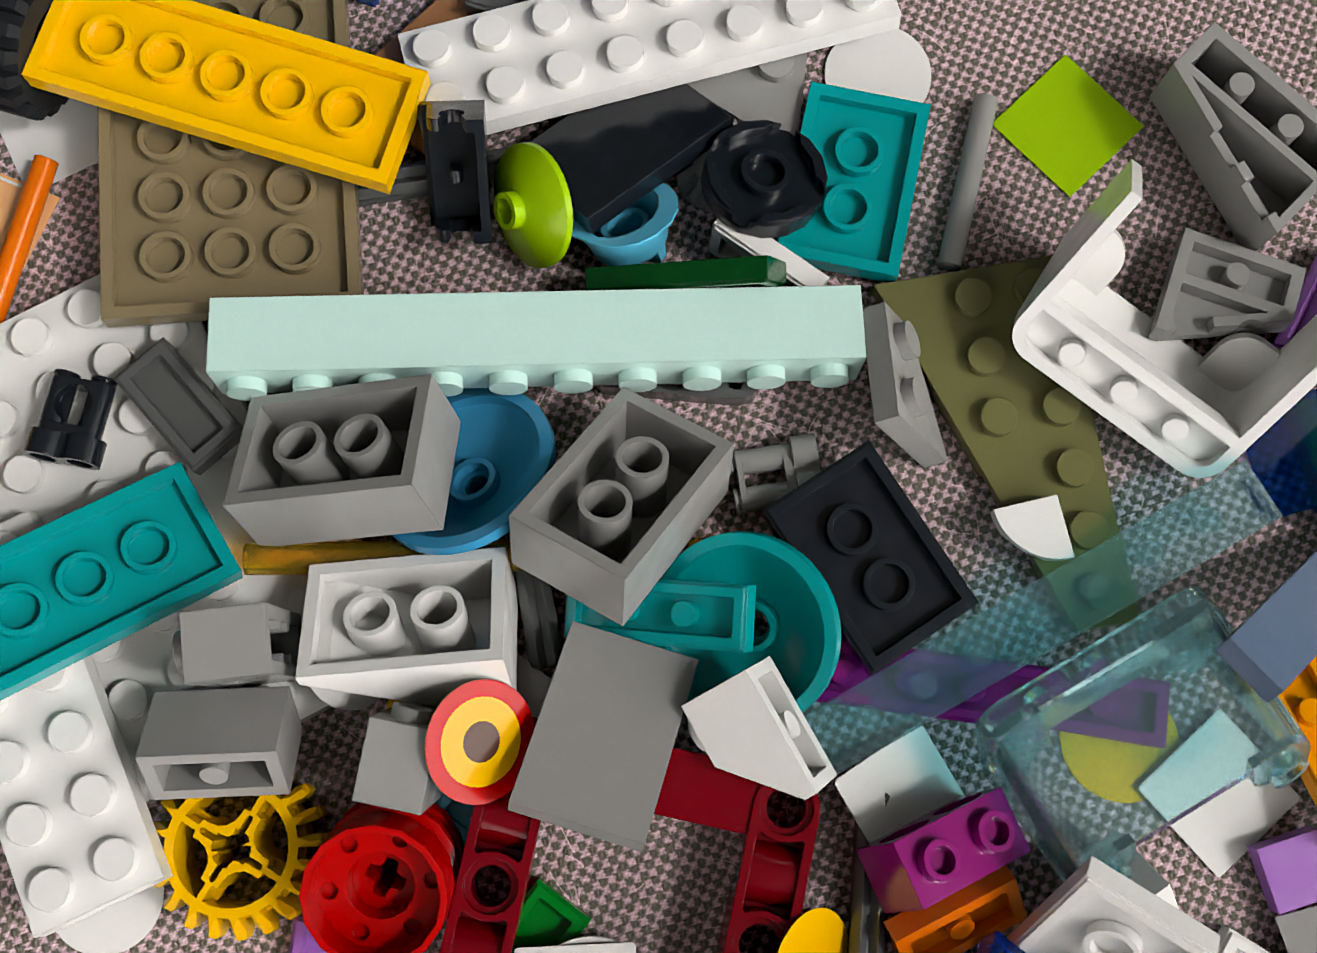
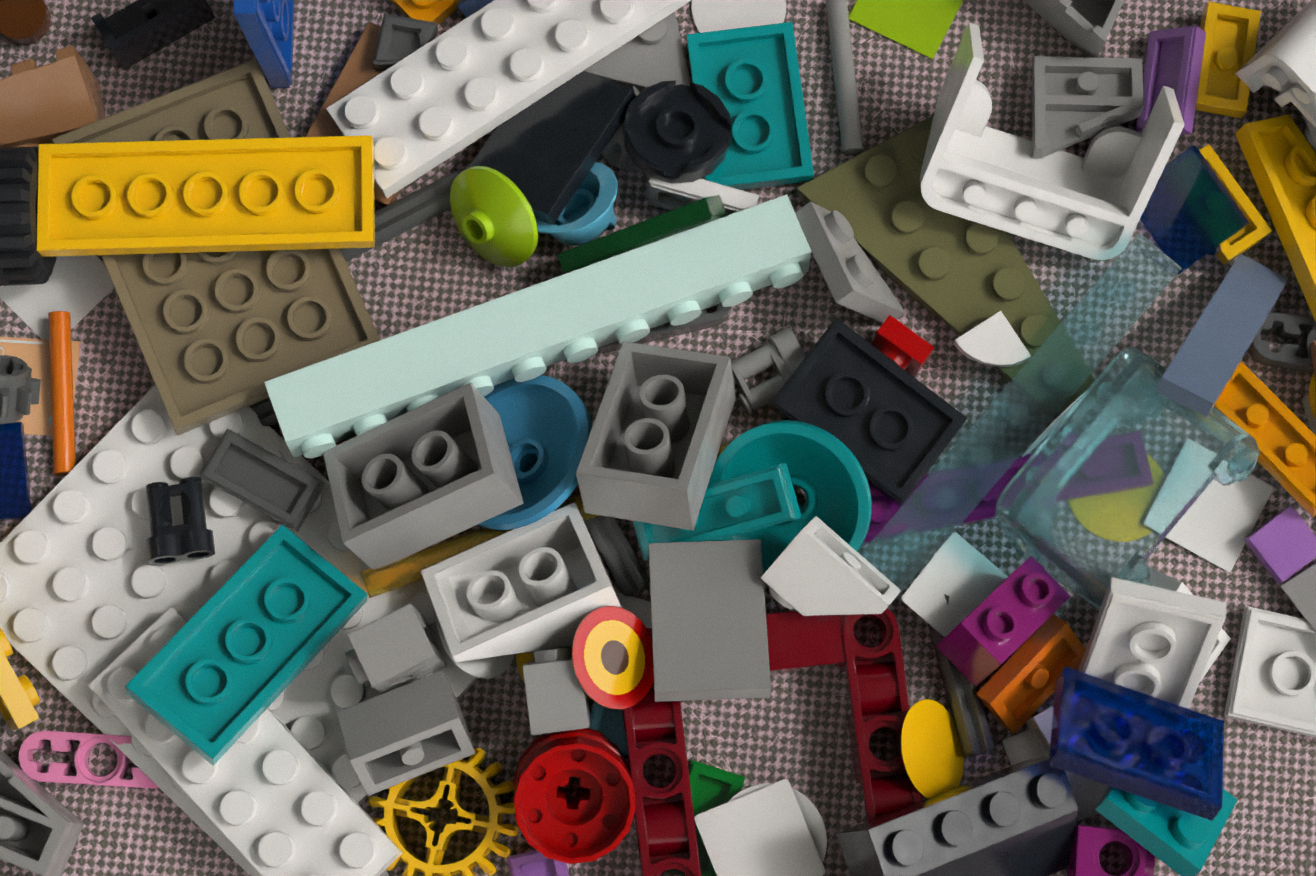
camera: 20 degrees left, 0 degrees up
black hinge [421,100,492,244] -> none
none -> red plate [871,315,934,378]
none -> white sticker [1022,386,1094,457]

